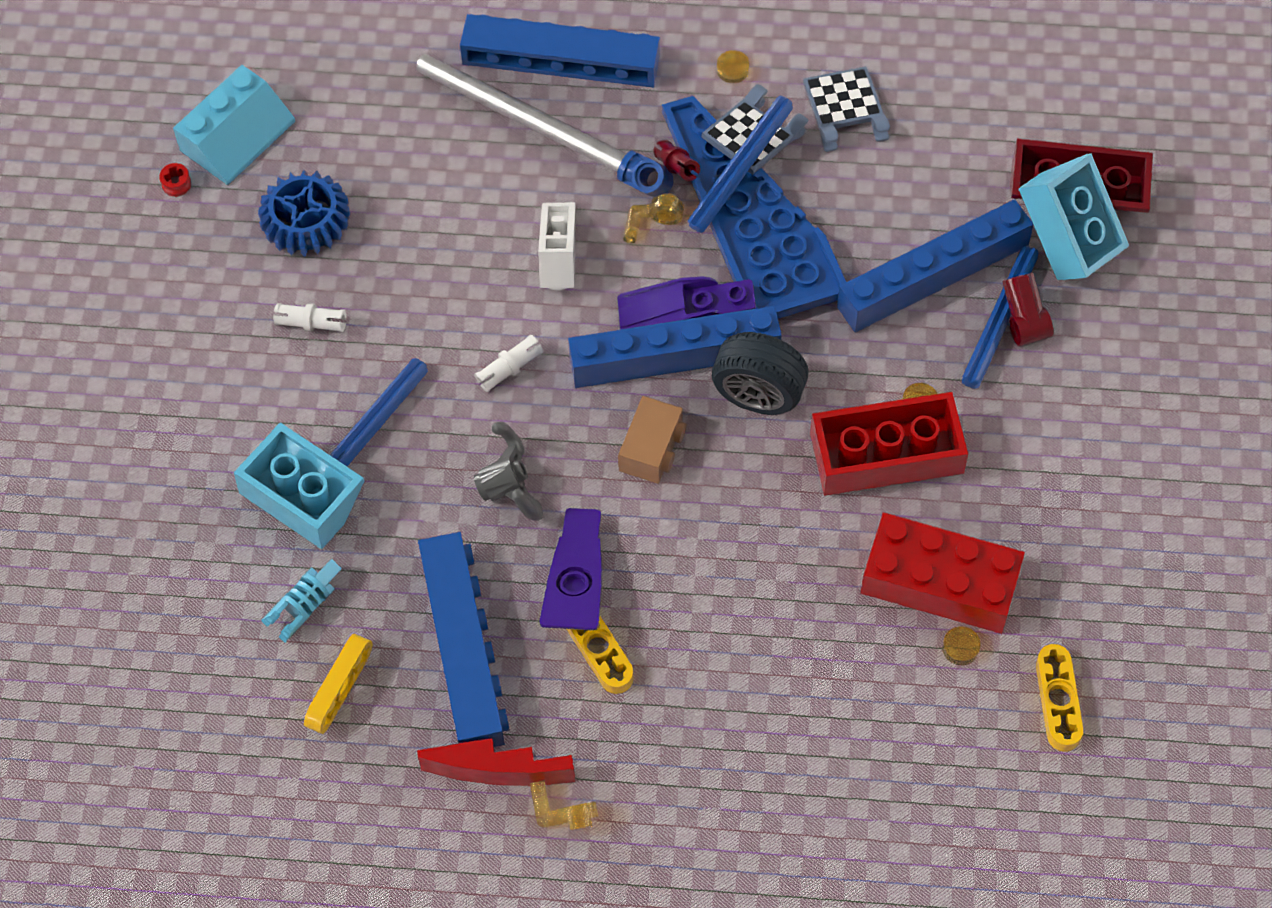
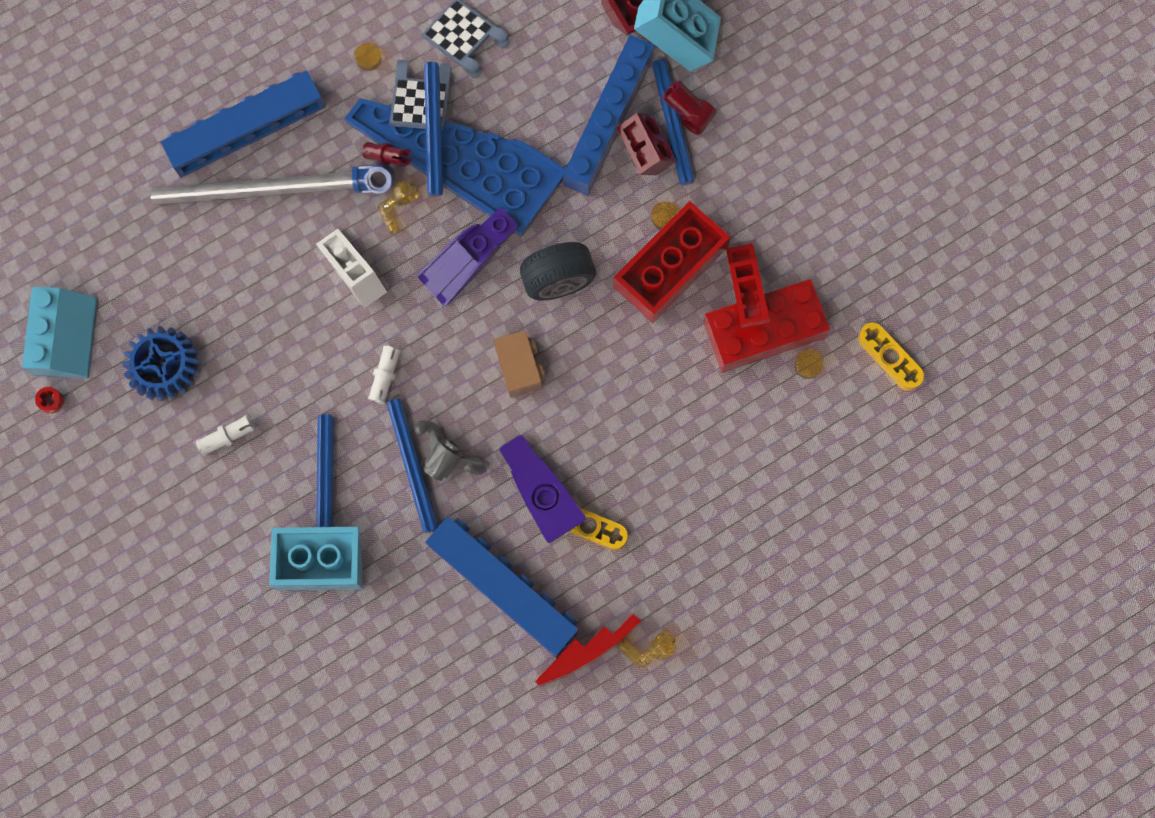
camera: 35 degrees left, 15 degrees up
medium azure hinge [261,559,342,643] -> none
yellow beam [304,633,373,734] -> none
blue brick [568,306,782,388] -> none
none -> blue axle [387,399,438,533]
none -> dark red brick [617,113,677,176]
none -> red slope [726,243,770,328]

